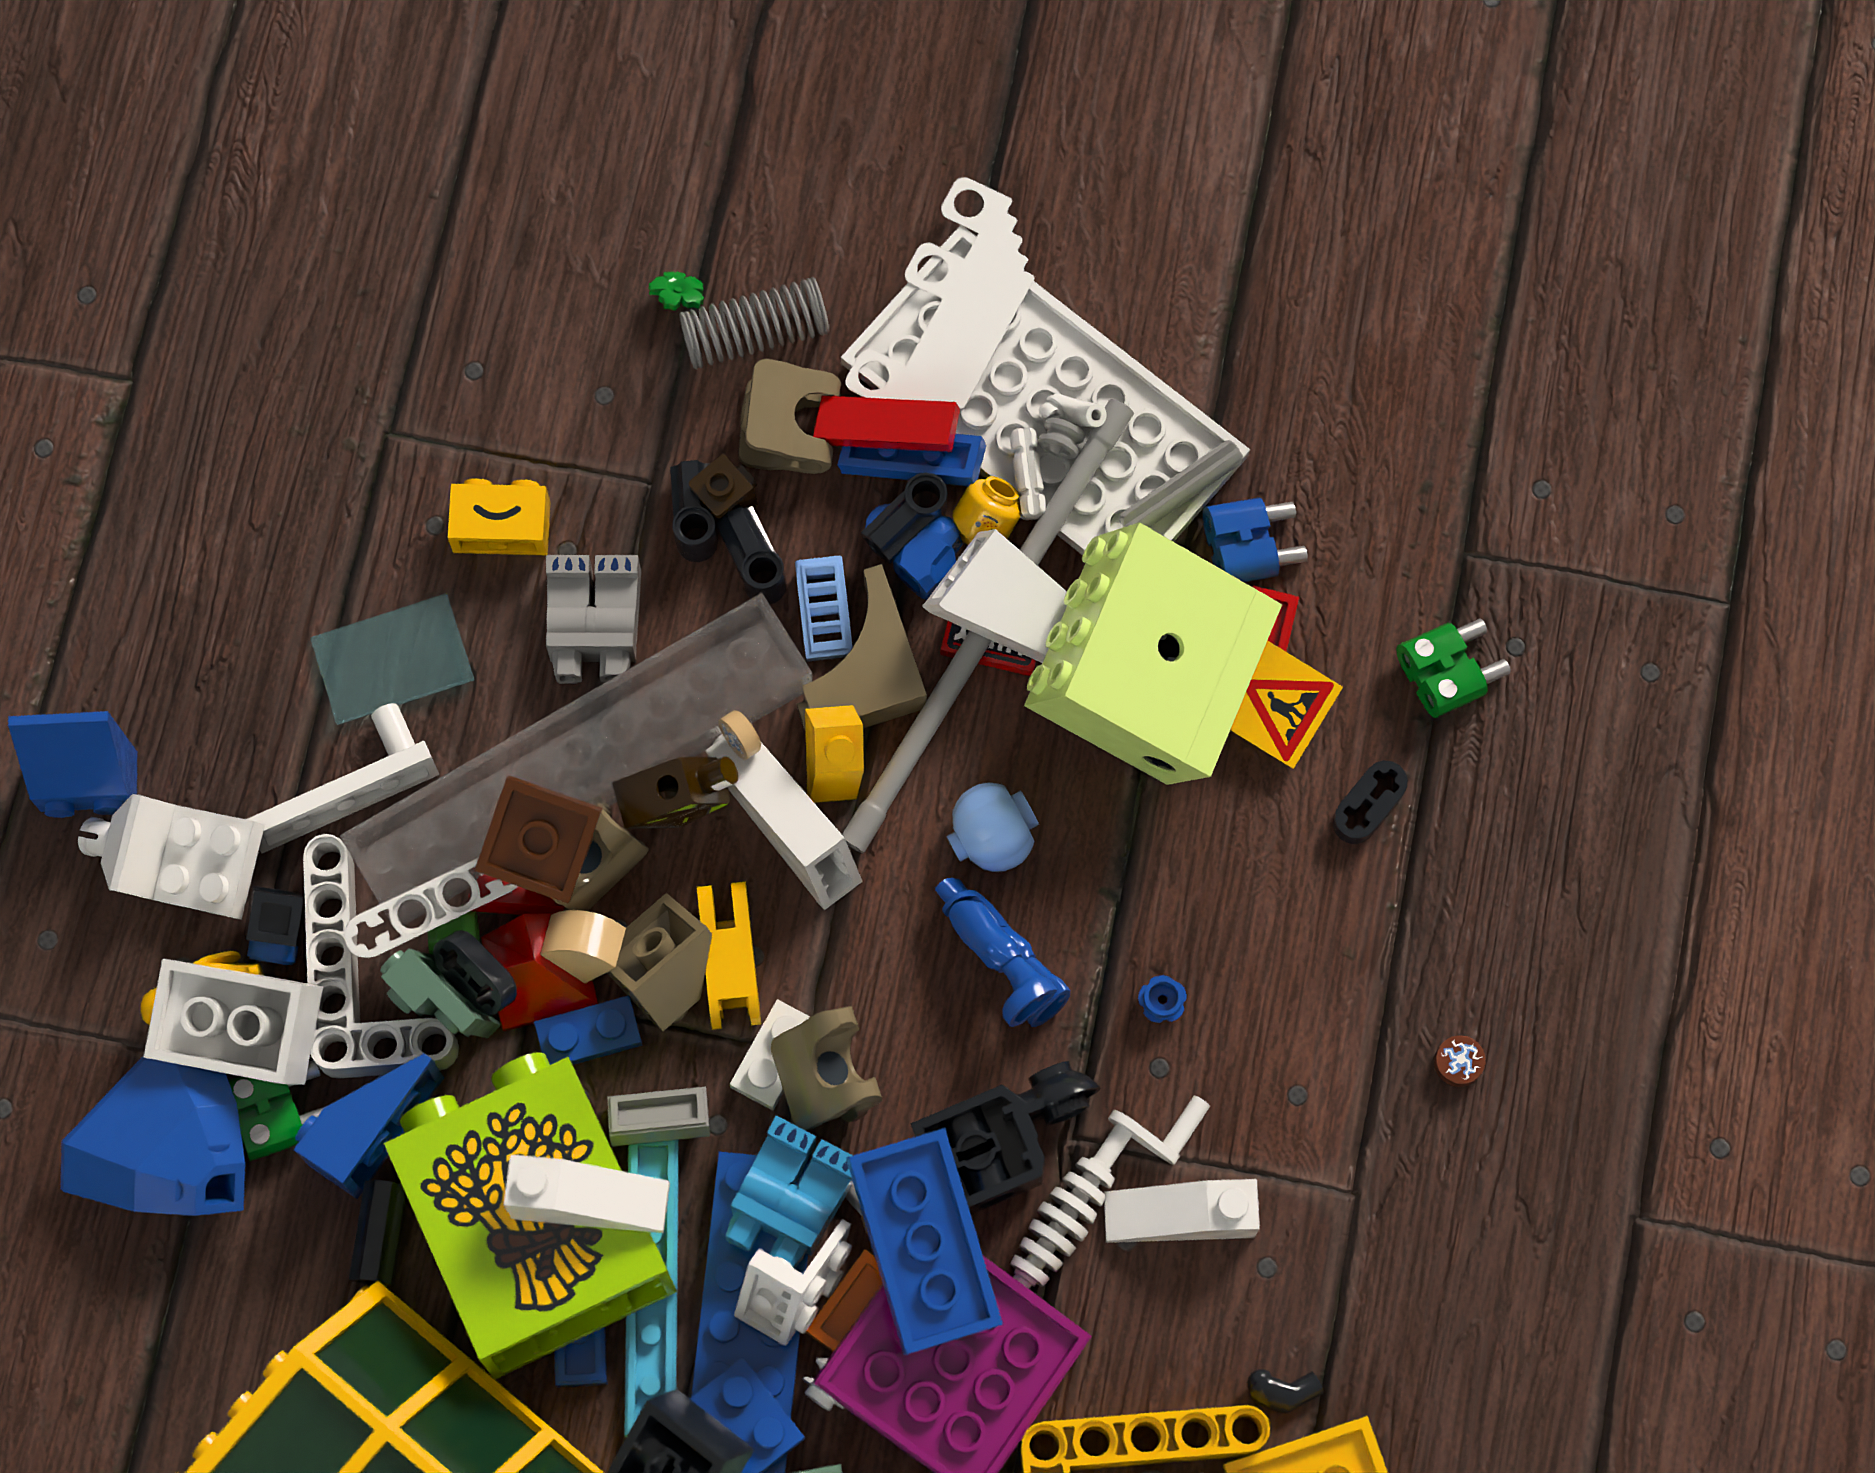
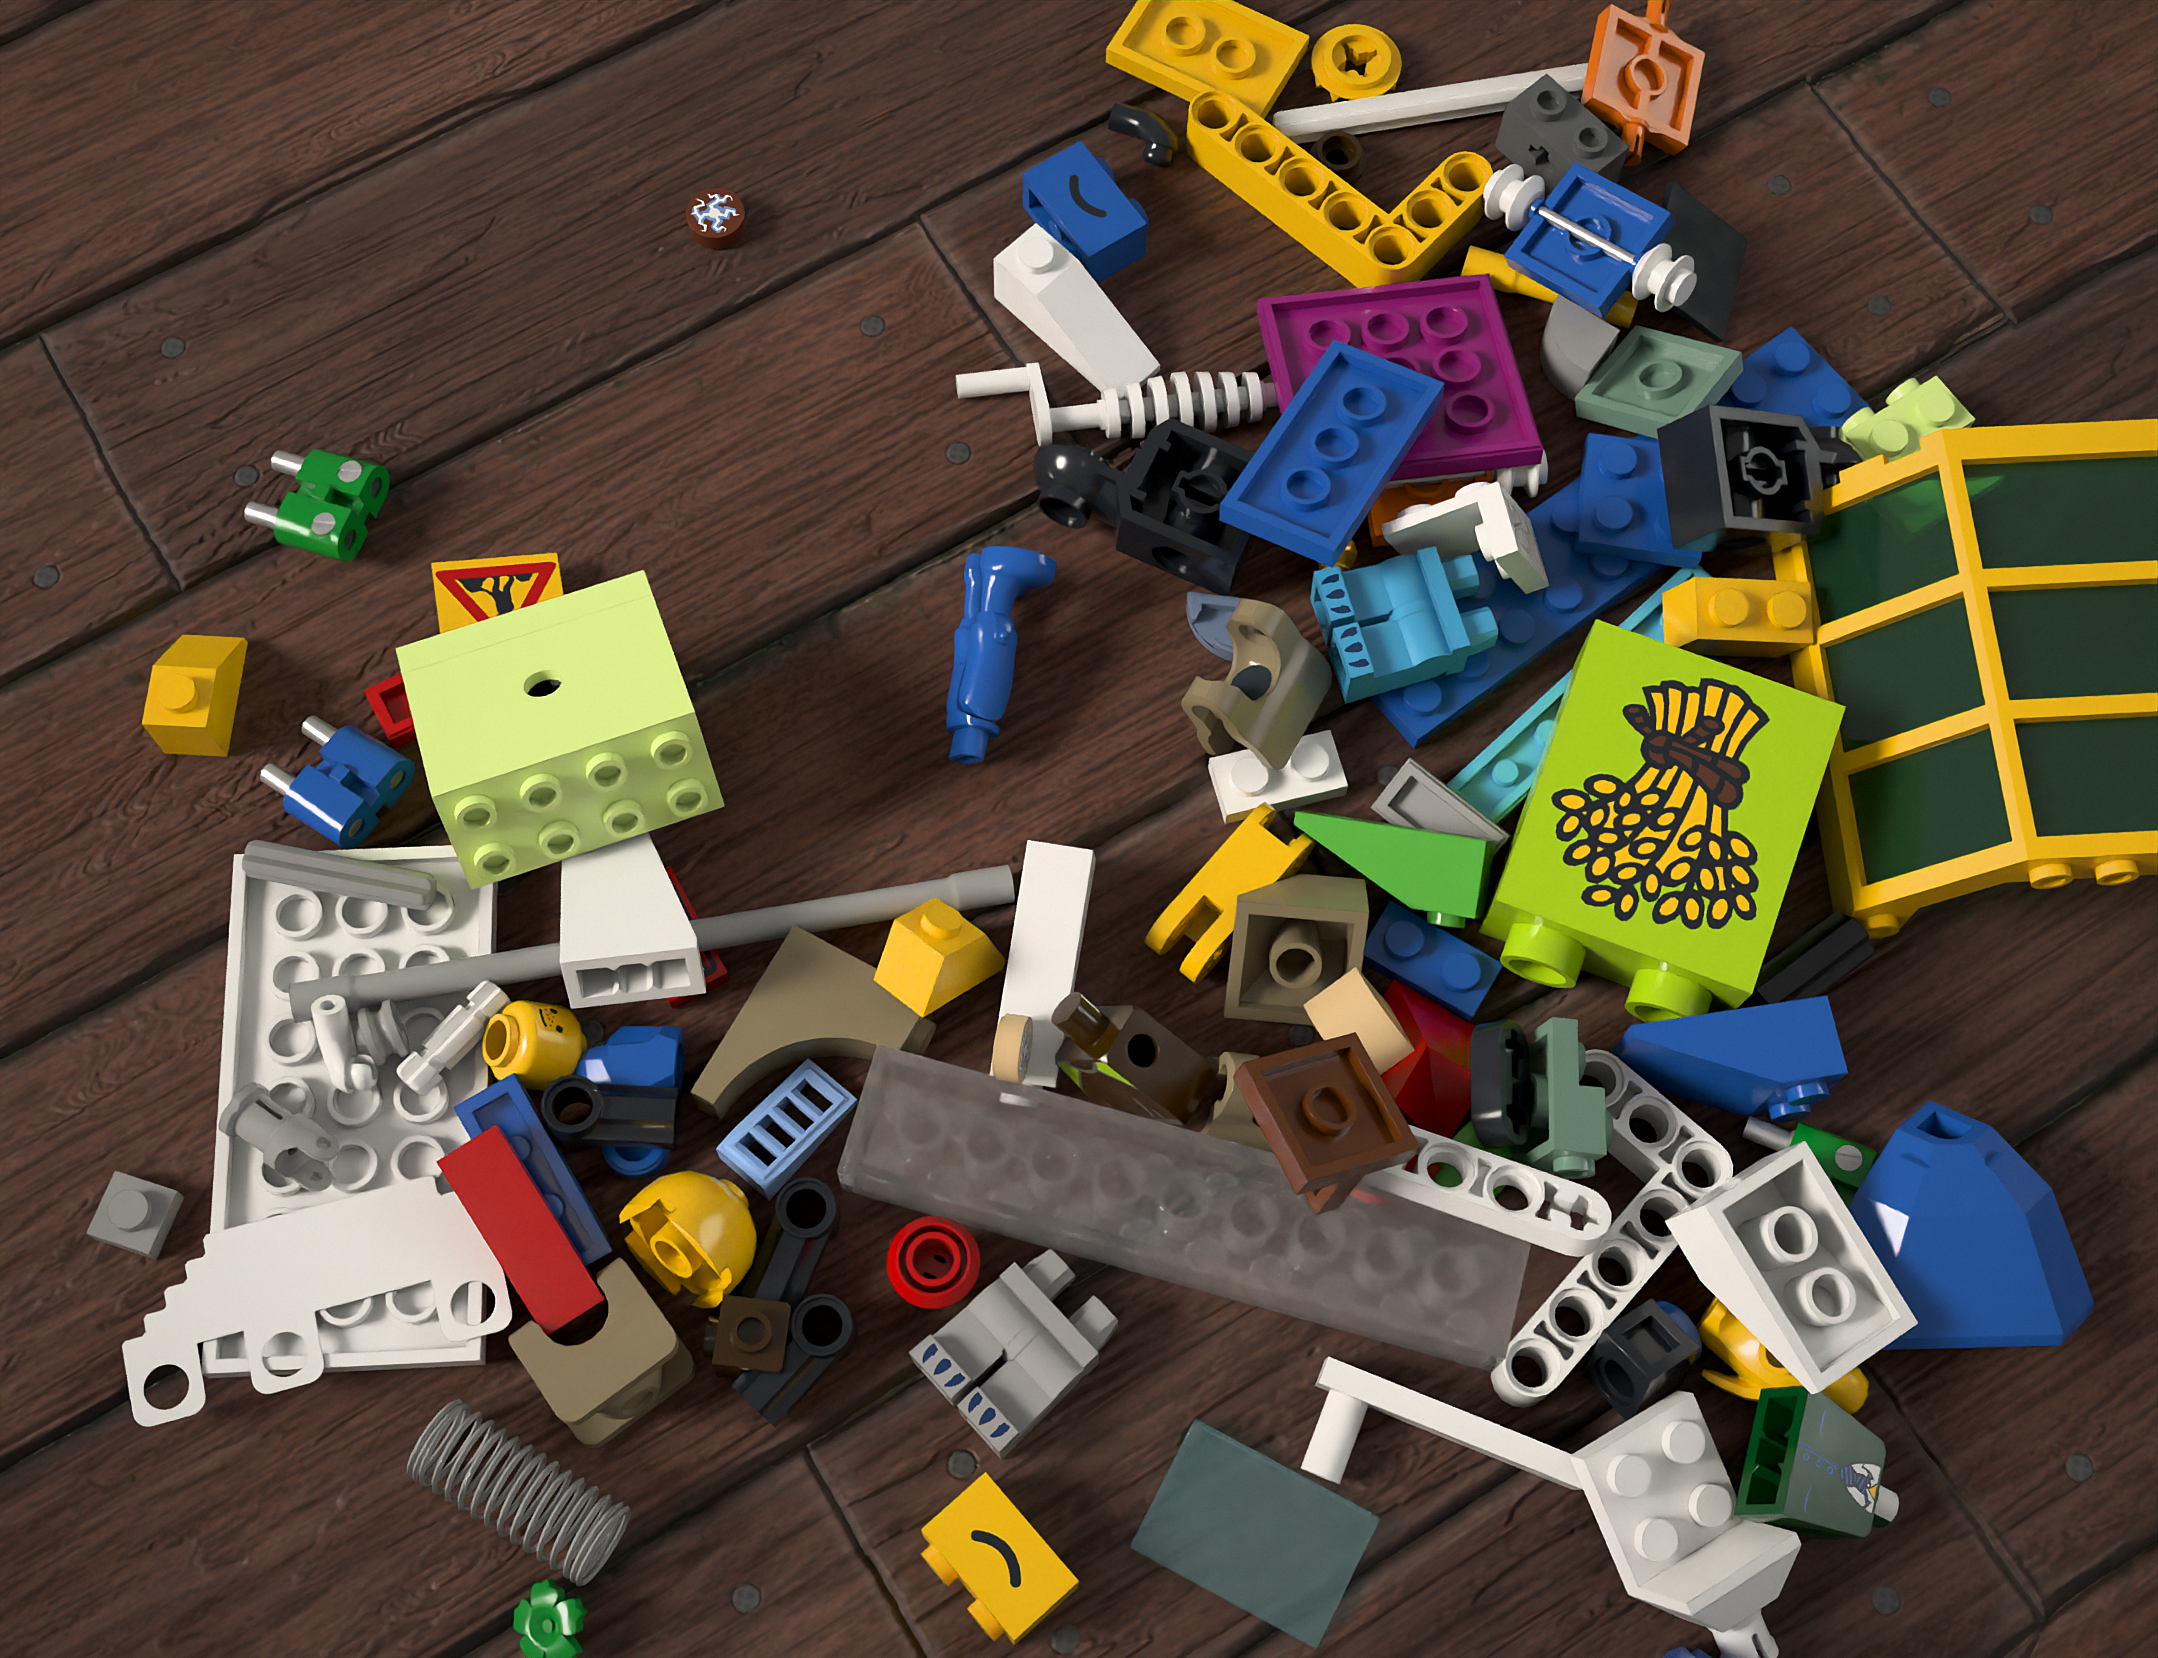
camera: 135 degrees left, 5 degrees down
white slope [504,1155,670,1233] -> none
light blue plant [946,783,1039,872] -> none
blue plate [1138,975,1187,1023] -> none
black beam [1333,760,1408,844] -> none
none -> light grey plate [86,1171,185,1260]
none -> yellow slope [142,634,248,757]
none -> light grey piece [218,1082,340,1191]
none -> yellow cylinder [619,1171,757,1309]
none -> red cone [887,1216,980,1309]
none -> blue brick [1023,140,1149,284]
none -> sand blue tile [1186,592,1246,661]
none -> bright green slope [1294,811,1495,928]
none -> yellow brick [1662,577,1814,658]
none -> dark green torso [1734,1386,1899,1540]

